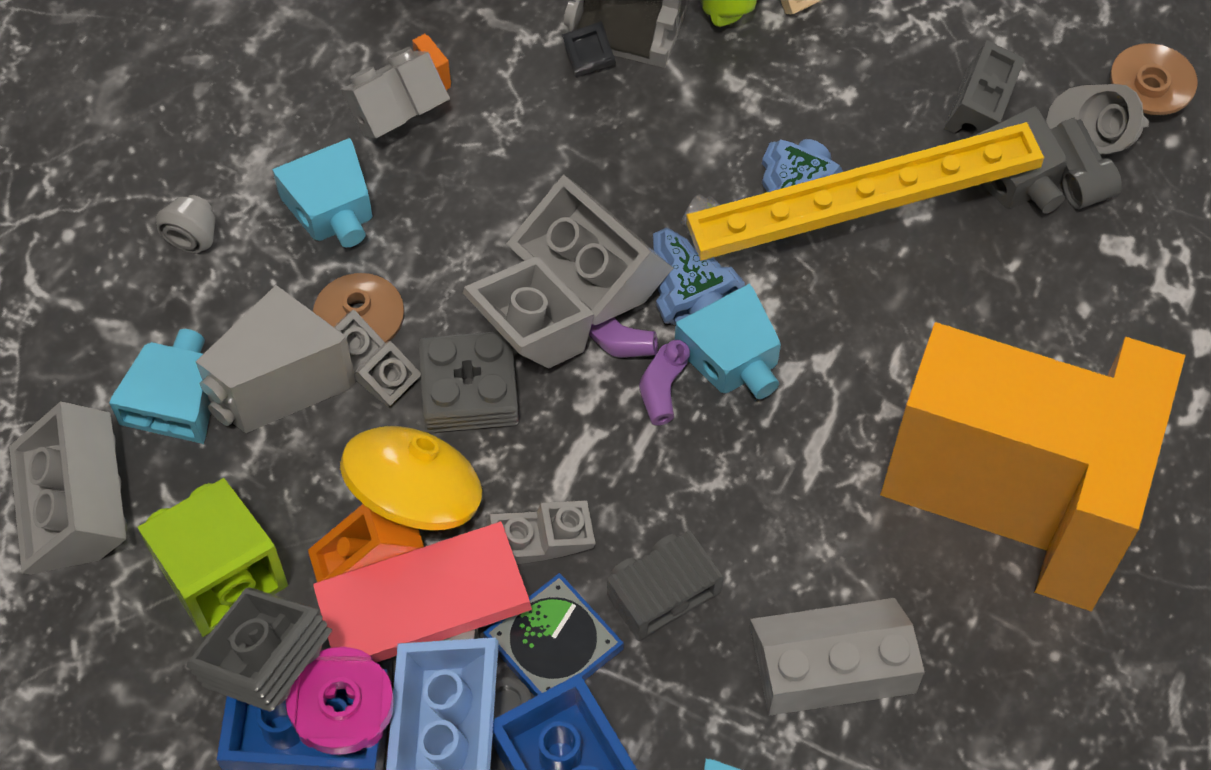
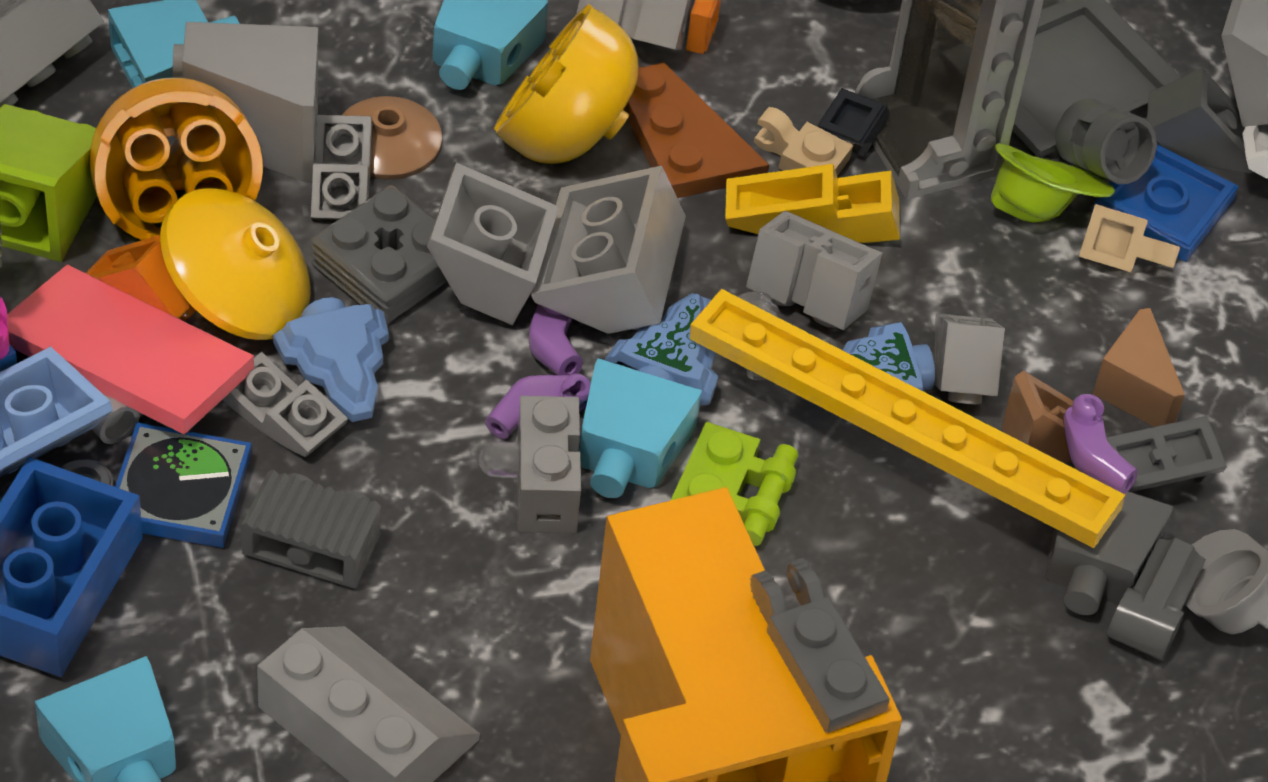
camera: 45 degrees right, 10 degrees down
none -> light orange cylinder [90,78,263,240]
none -> medium blue rock [273,297,389,422]
none -> light grey piece [478,396,581,534]
none -> yellow cylinder [494,4,639,164]
none -> dark orange wing [623,63,769,198]
none -> lime plate [671,421,798,546]
none -> yellow slope [725,164,900,243]
none -> light grey piece [746,211,883,330]
none -> dark grey hinge [750,558,890,733]
none -> tan plate [753,107,853,176]
none -> light grey slope [935,313,1005,404]
none -> medium nougat slope [1001,370,1073,463]
none -> medium lavender arm [1063,394,1138,494]
none -> medium nougat slope [1093,308,1185,427]

